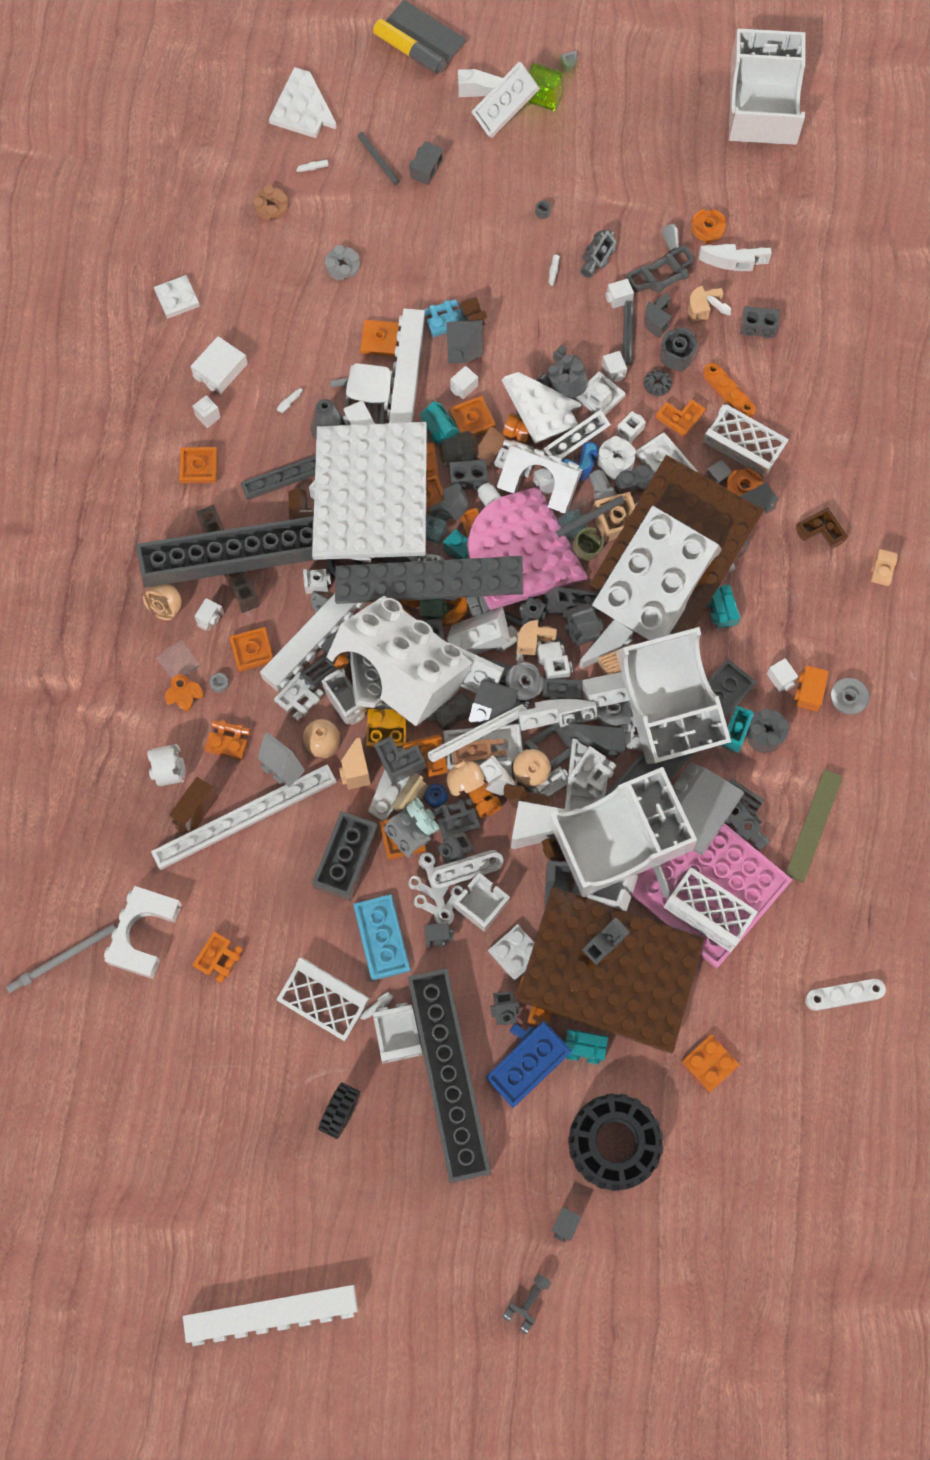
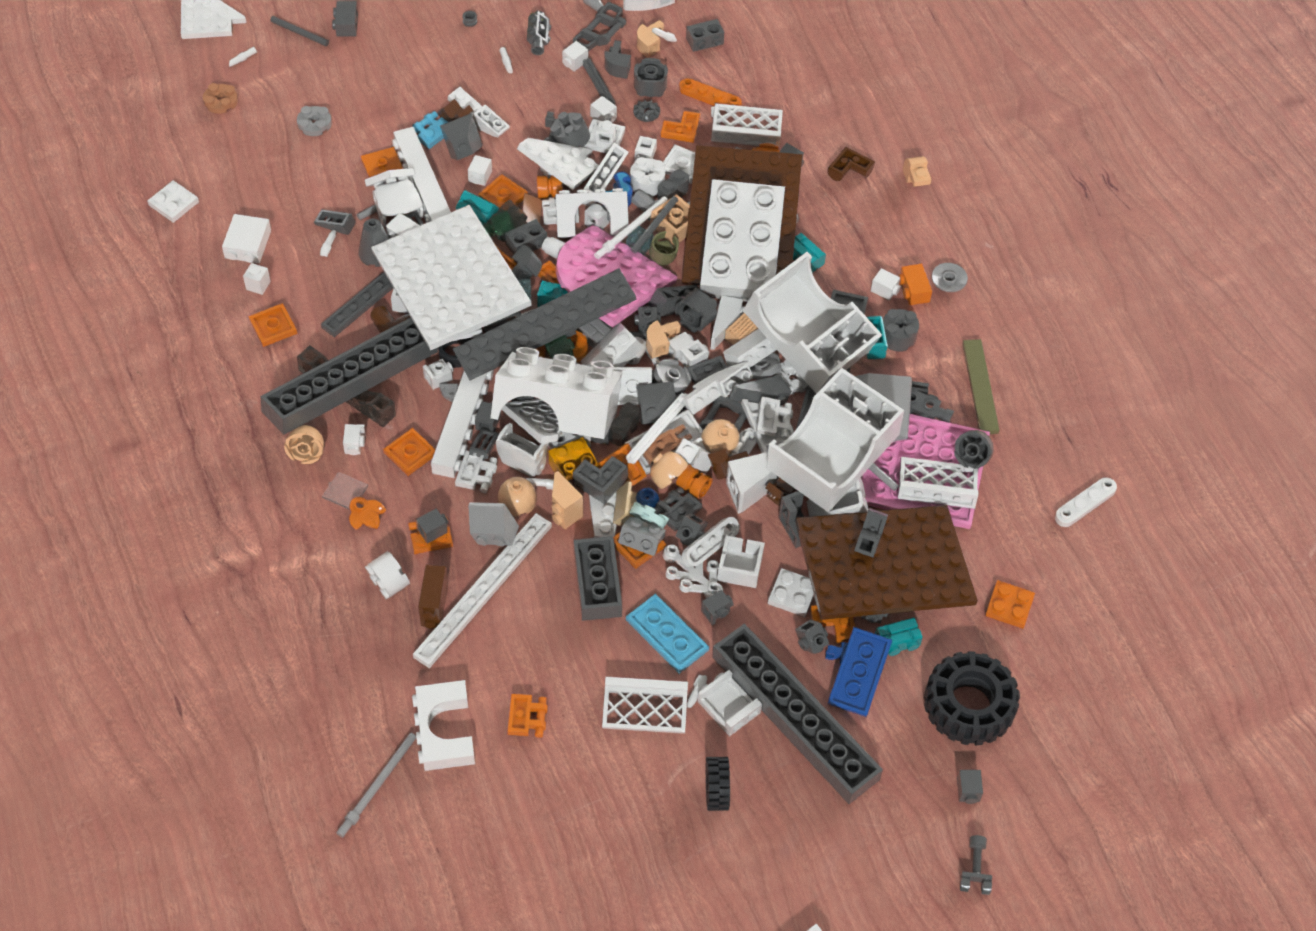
camera: 30 degrees left, 15 degrees down
light grey tile [209,673,229,693] -> none
orange plate [334,651,350,670] -> none
none -> dark grey slope [314,209,355,235]
none -> white plate [365,168,415,189]
none -> dark grey brick [416,509,448,543]
none -> white slope [447,87,510,138]
none -> clear green plate [483,211,514,238]
none -> white piece [526,478,554,490]
none -> white bar [594,196,668,259]
none -> dark grey cylinder [954,430,994,469]

